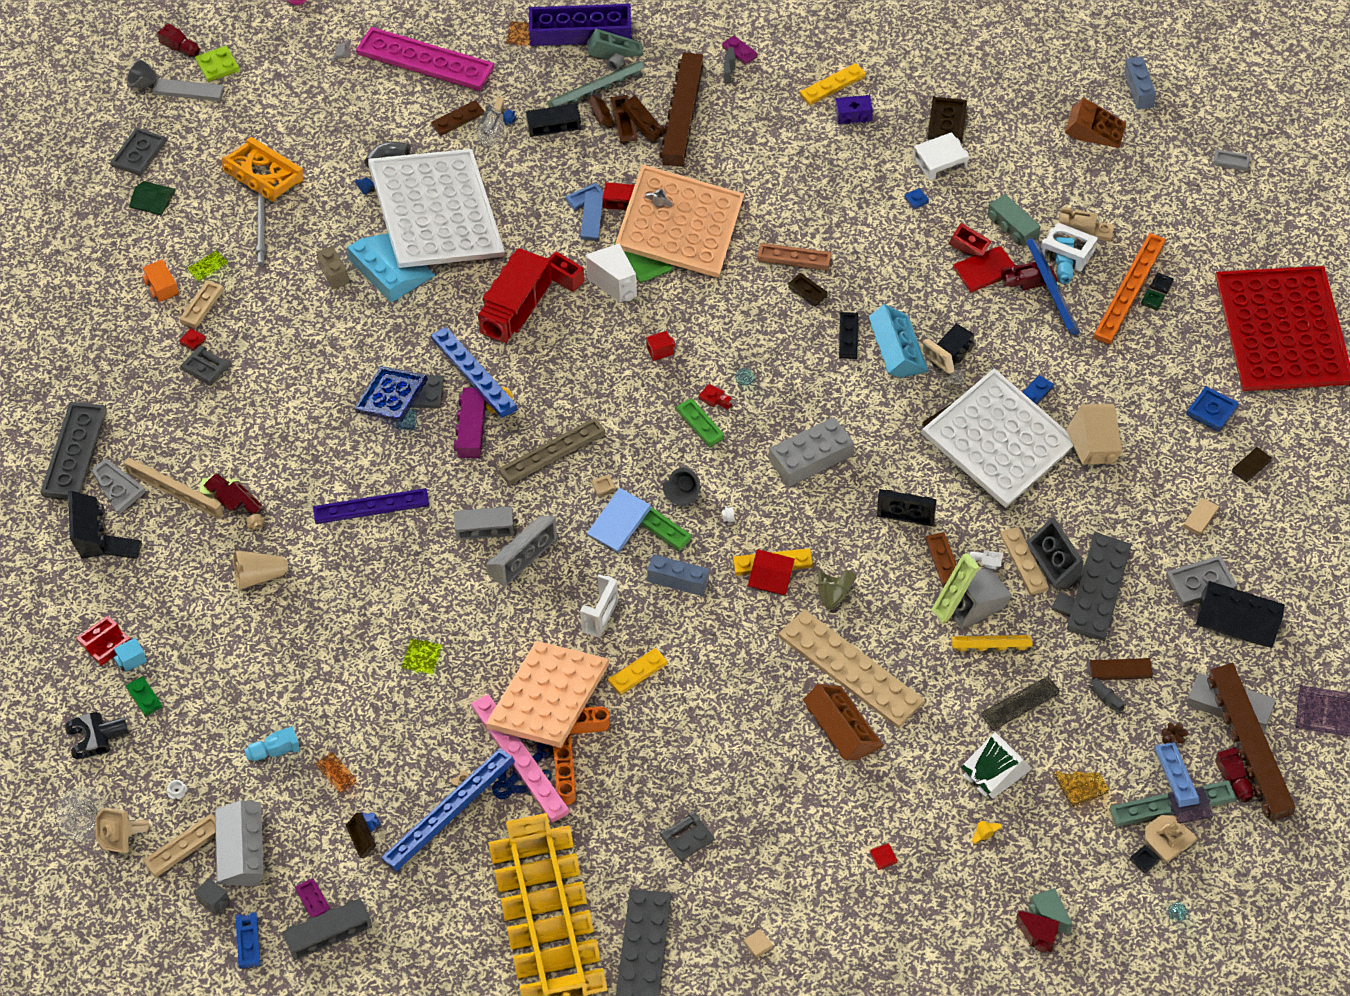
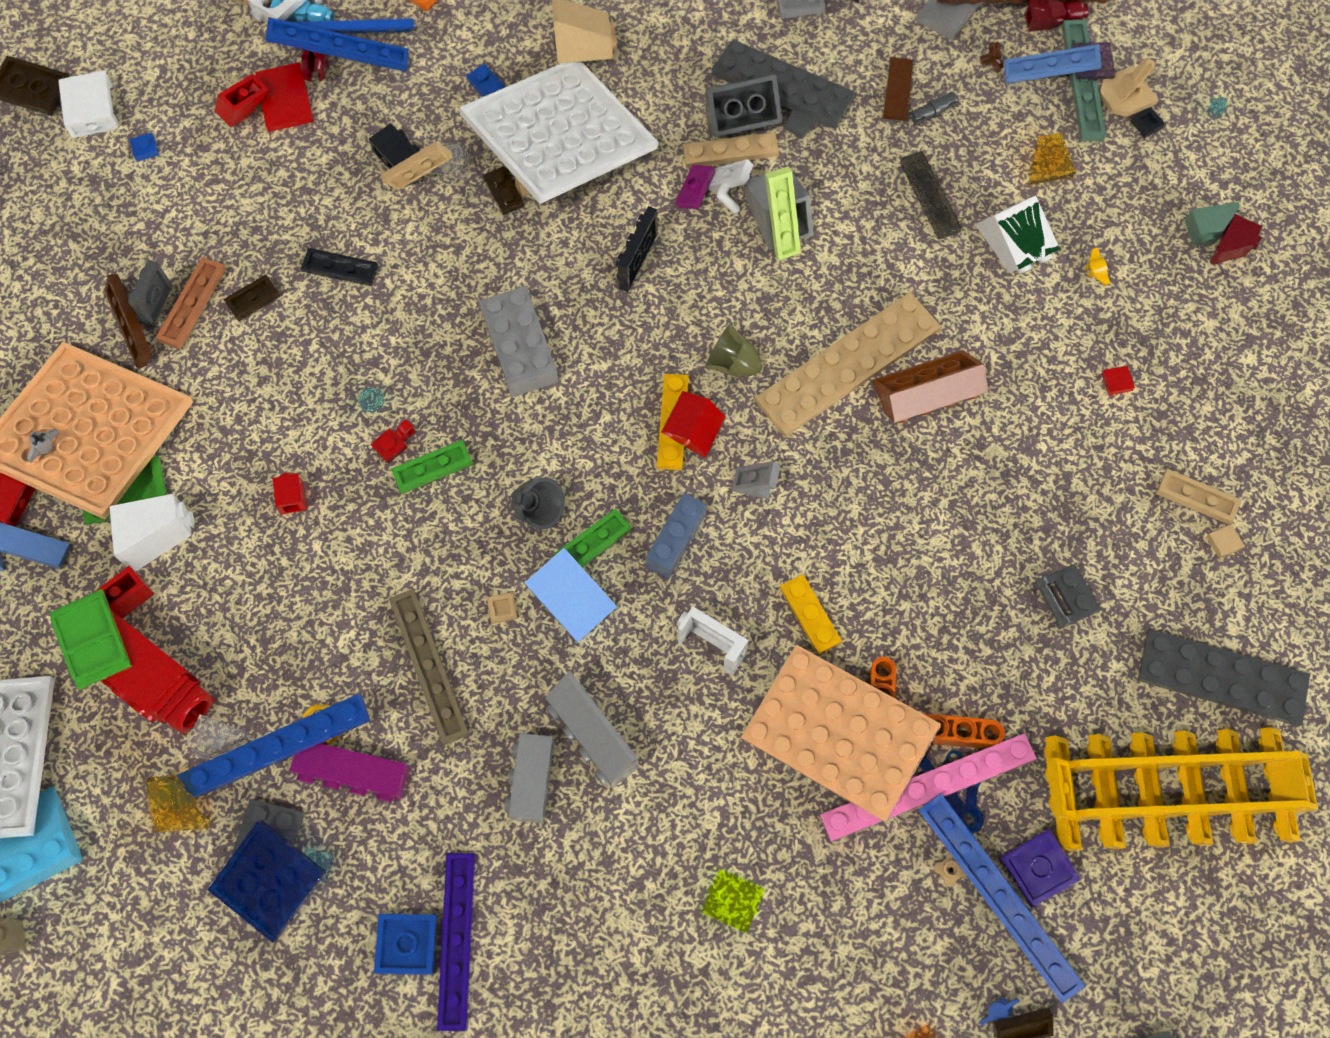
camera: 80 degrees left, 15 degrees up
white plate [722,506,735,525] -> none
medium azure slope [869,304,929,378] -> none
dark orange plate [925,532,957,587] -> none
yellow plate [951,635,1032,651] -> none
sand green brick [988,194,1041,247] -> none
none -> bright green piece [49,589,132,690]
none -> reddish brown plate [104,274,152,368]
none -> dark grey plate [128,260,173,327]
none -> clear yellow wing [145,775,211,833]
none -> clear slope [185,715,256,761]
none -> blue tile [265,17,409,71]
none -> blue plate [374,914,437,975]
none -> magenta plate [675,165,716,209]
none -> light grey slope [731,461,781,499]
none -> dark purple plate [1001,829,1082,908]
none -> tan plate [1156,468,1241,525]

